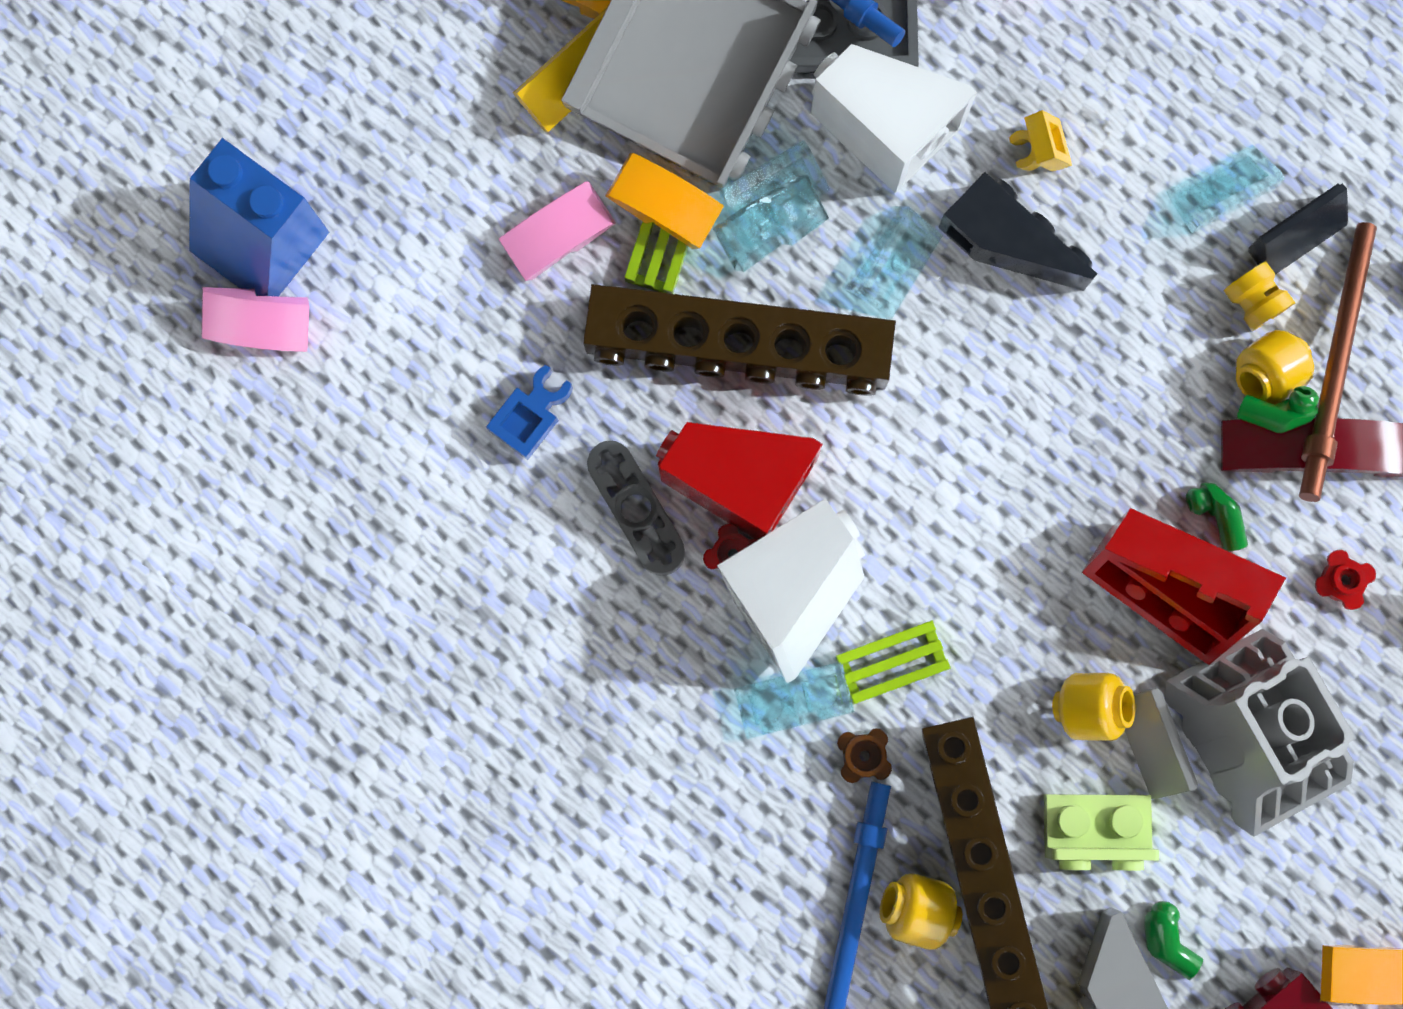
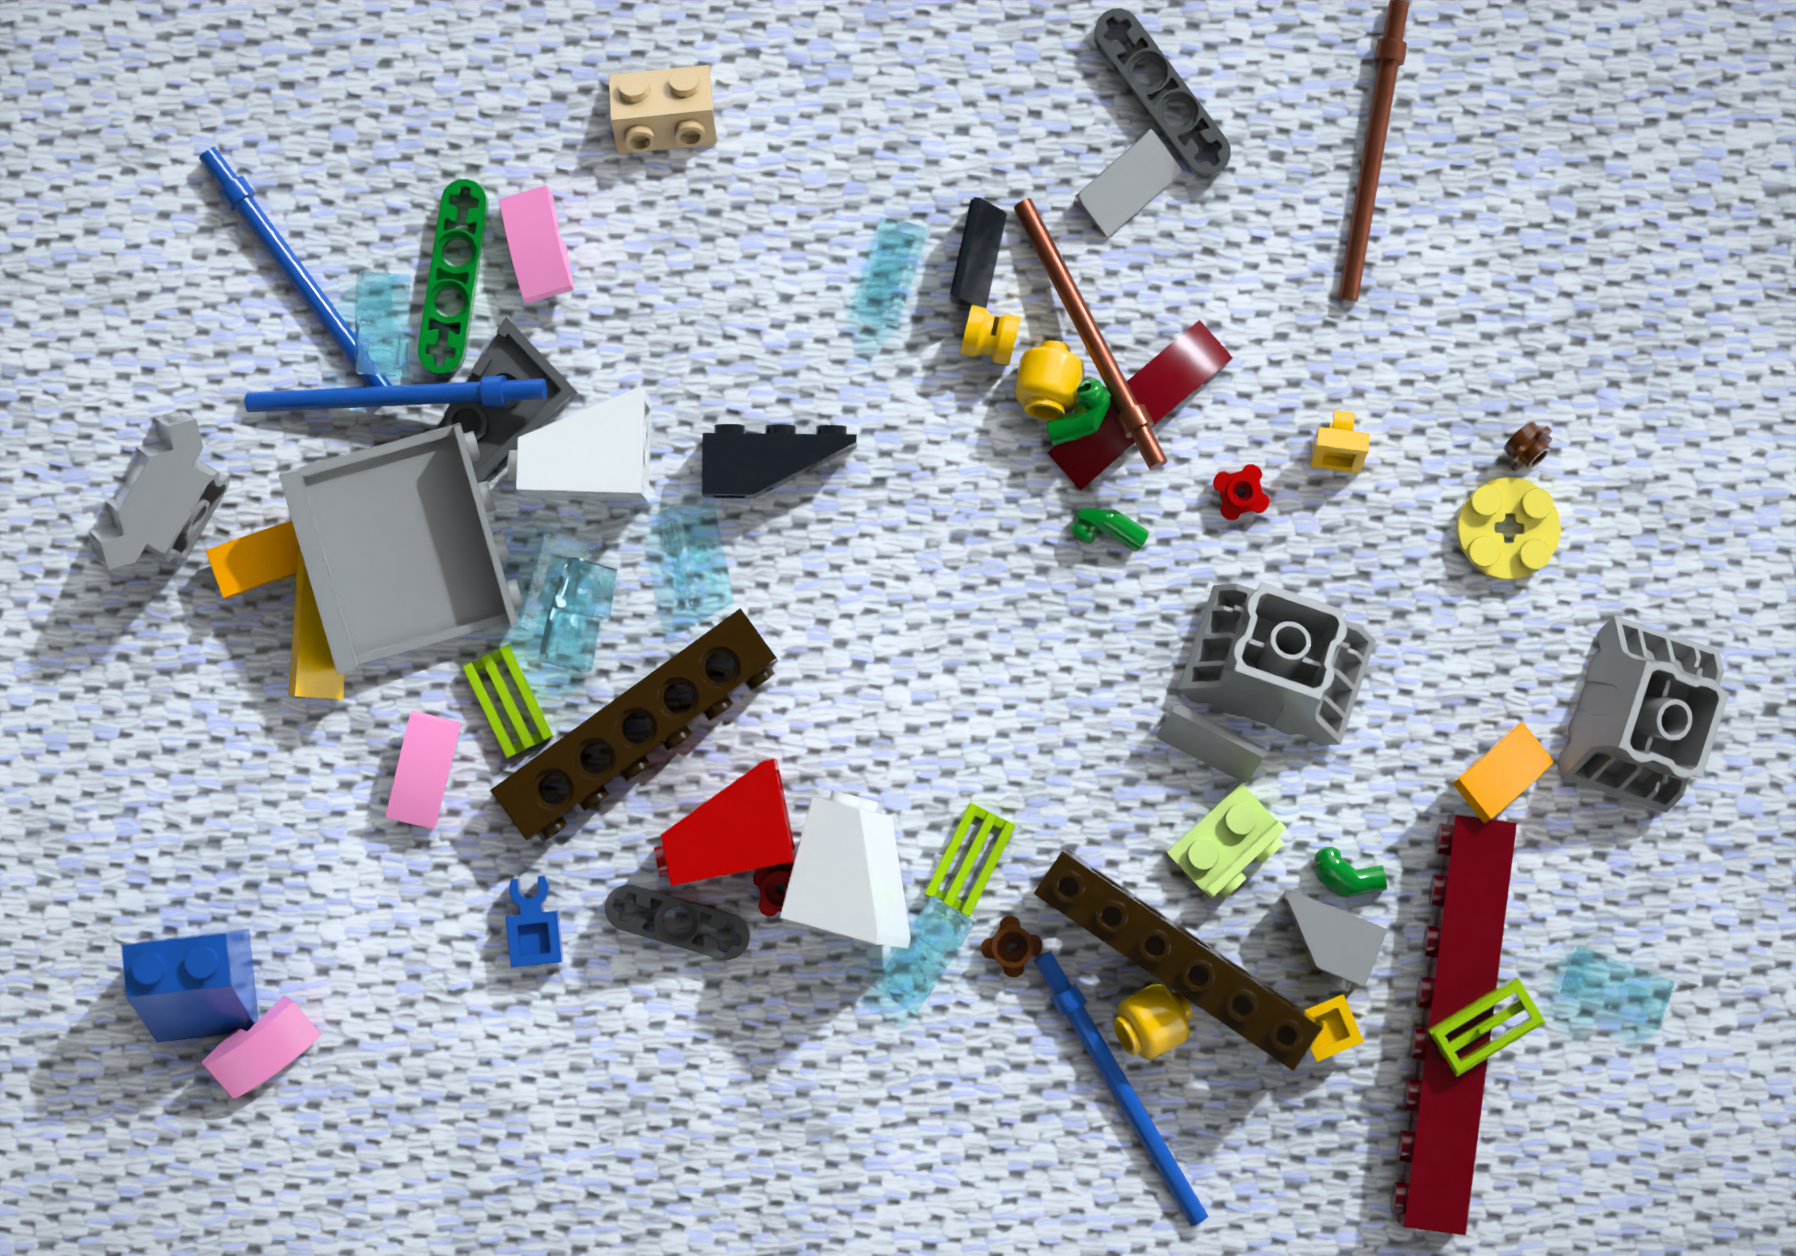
camera: 45 degrees left, 5 degrees up
light orange slope [605,153,724,249] -> none
yellow tile [1009,110,1072,172] -> none
yellow head [1052,673,1135,741] -> none
red wedge [1081,508,1286,665] -> none

